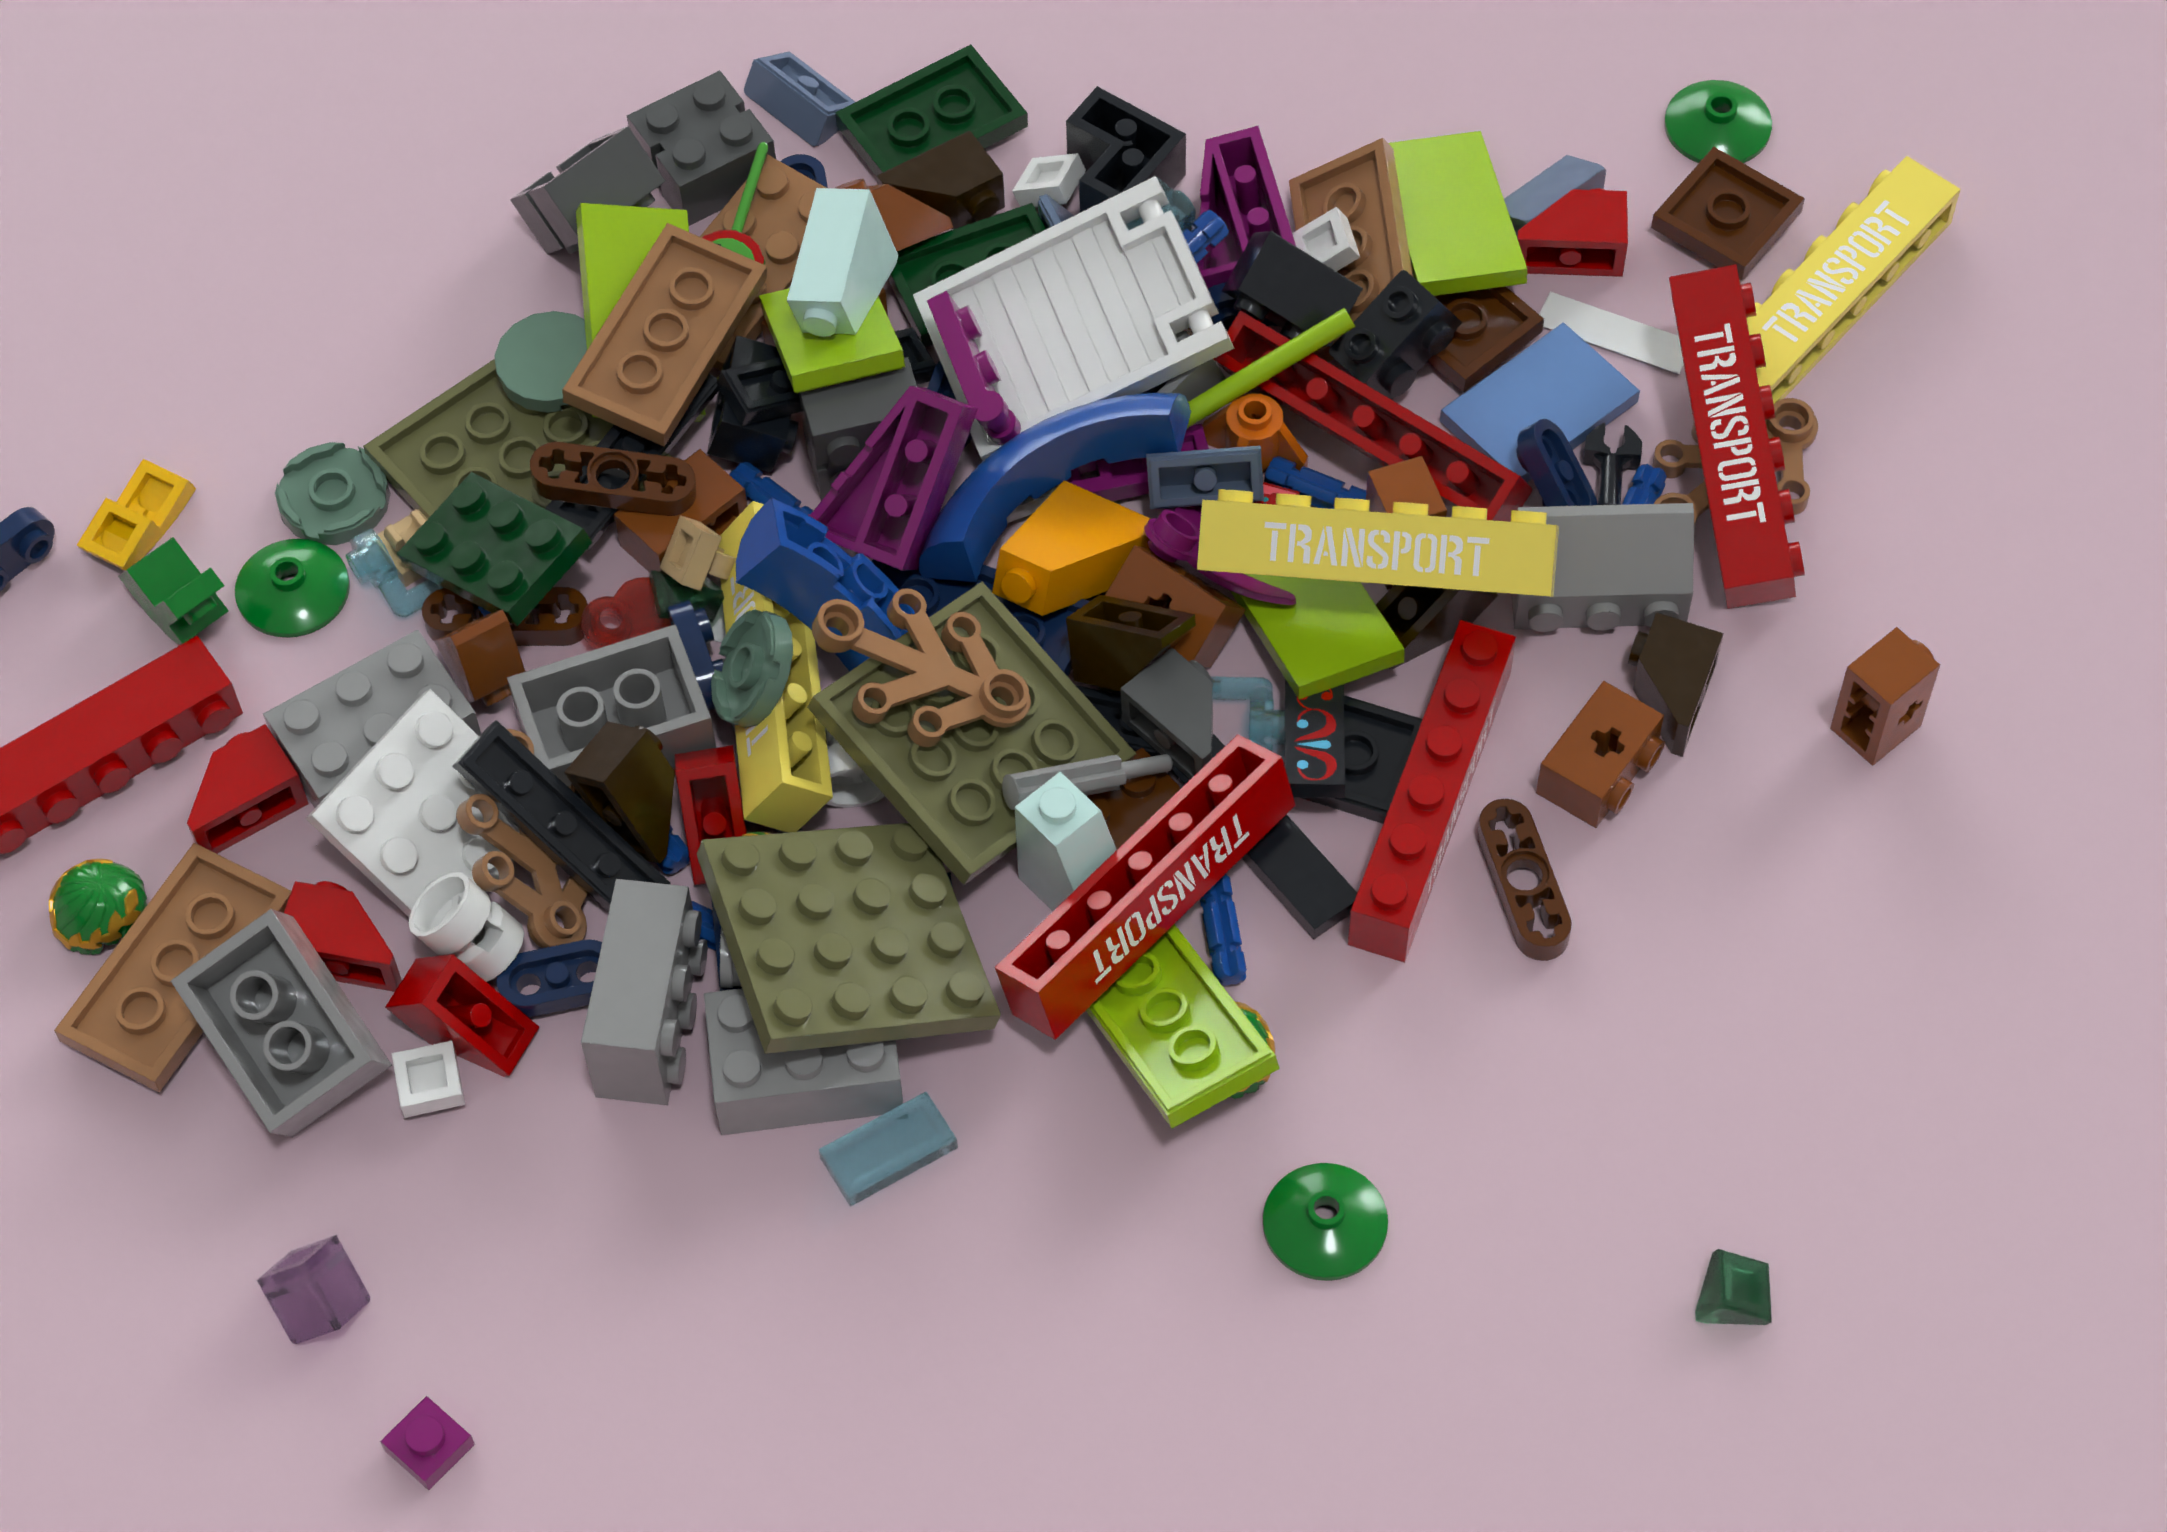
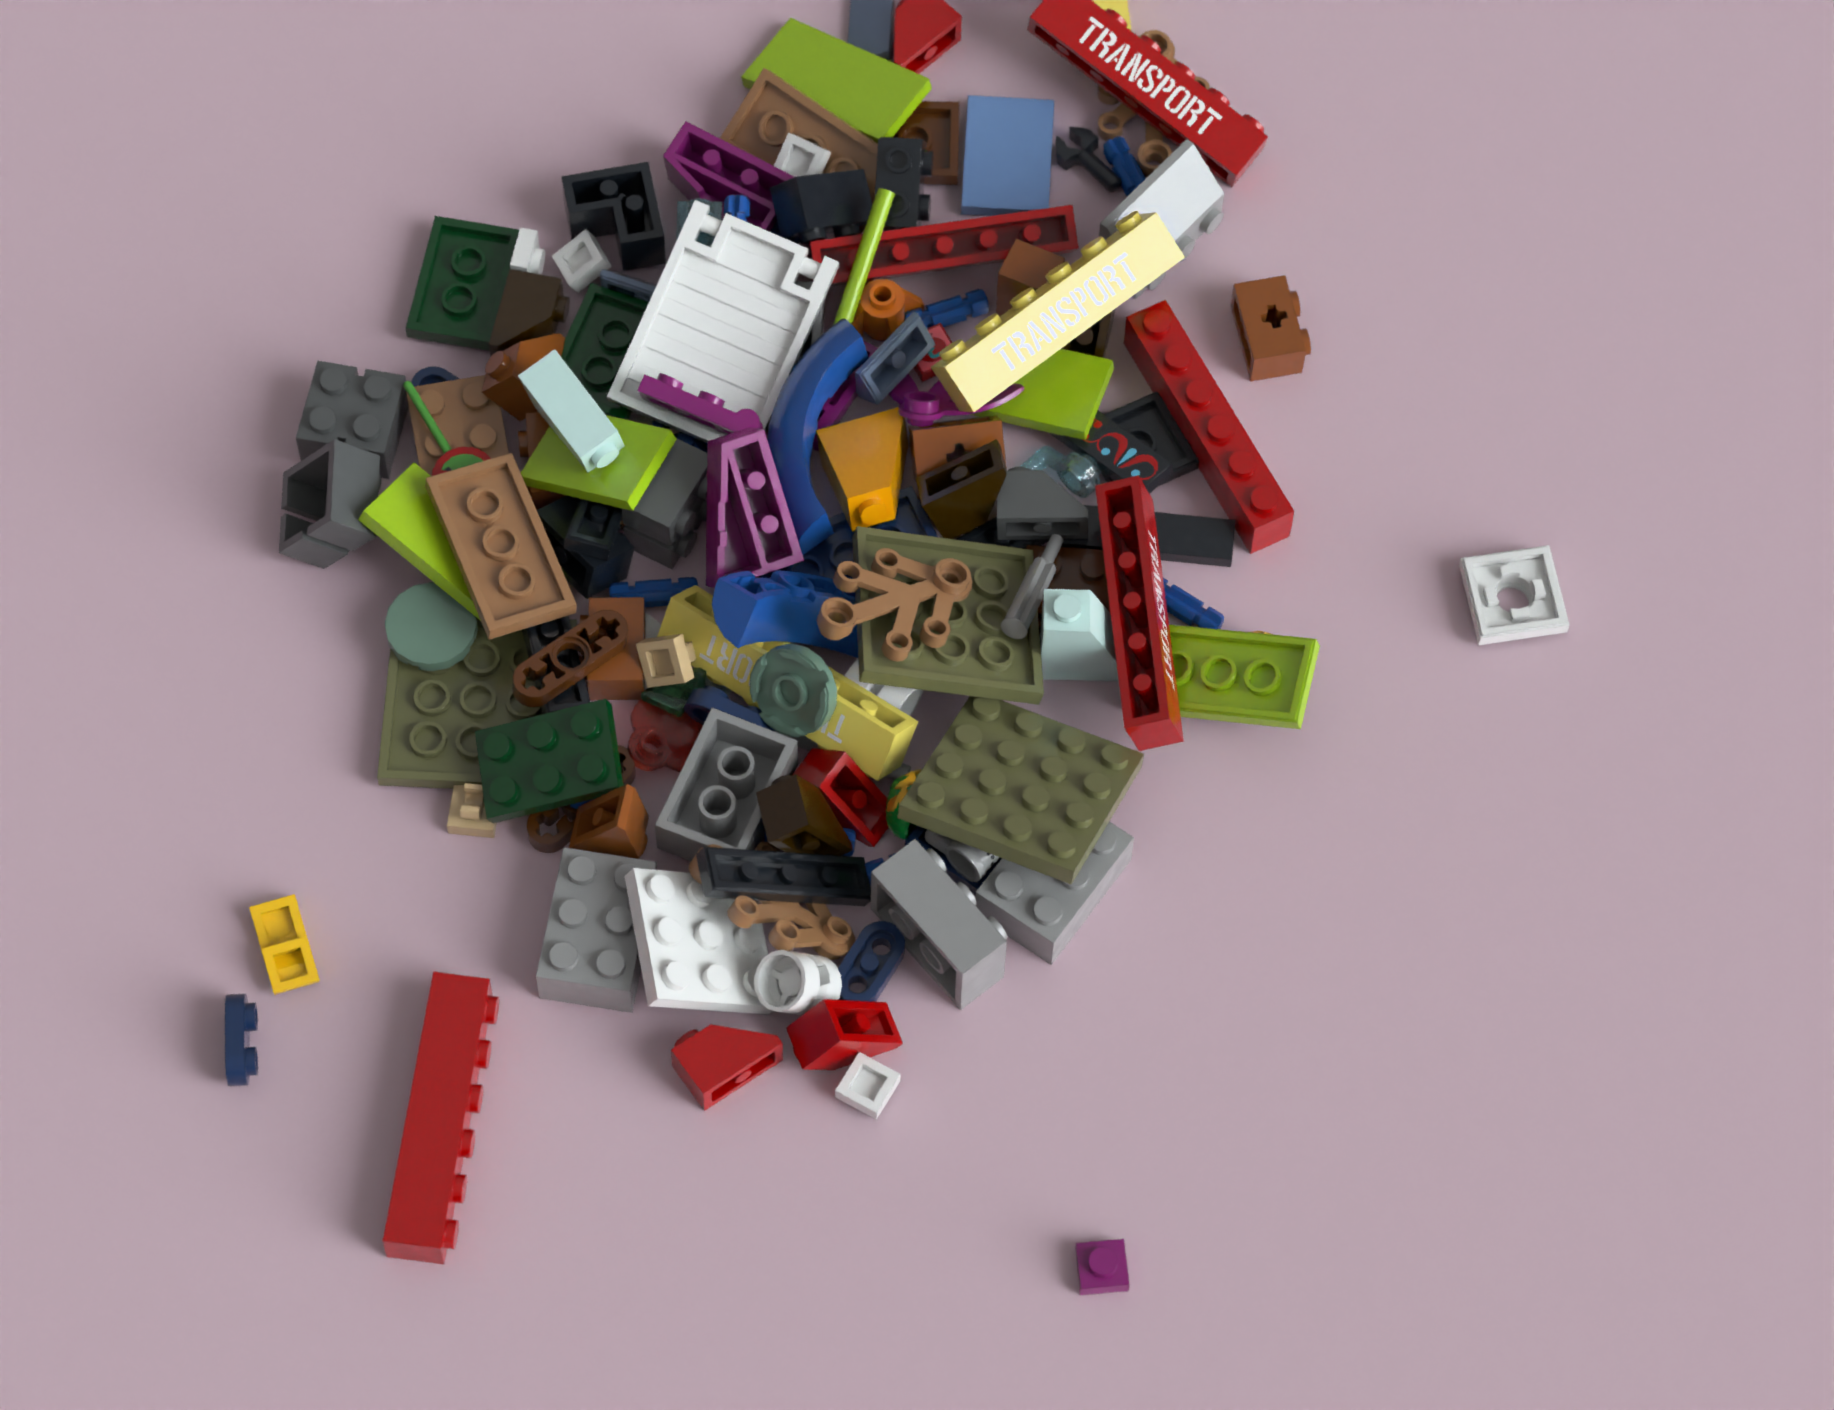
camera: 50 degrees left, 5 degrees up
green hair [49,858,147,955] -> none
medium nougat plate [54,843,291,1093] -> none
green brick [118,537,229,645] -> none
light grey brick [171,909,392,1137] -> none
red slope [187,724,309,854] -> none
green dish [235,539,350,638] -> none
clear purple panel [257,1235,370,1344] -> none
sand green tile [275,442,391,545] -> none
clear light blue plate [346,528,444,617] -> none
sand blue slope [744,51,855,147] -> none
clear light blue tile [819,1091,958,1207] -> none
green dish [1263,1163,1388,1281] -> none
reddish brown beam [1477,799,1572,961] -> none
dark blue plate [1516,419,1598,507] -> none
white sticker [1539,291,1684,374] -> none
dark brown slope [1628,612,1724,757] -> none
clear green slope [1695,1249,1772,1325] -> none
dark orange brick [1830,627,1941,766] -> none
none -> white plate [510,228,545,275]
none -> white piece [1459,545,1570,645]

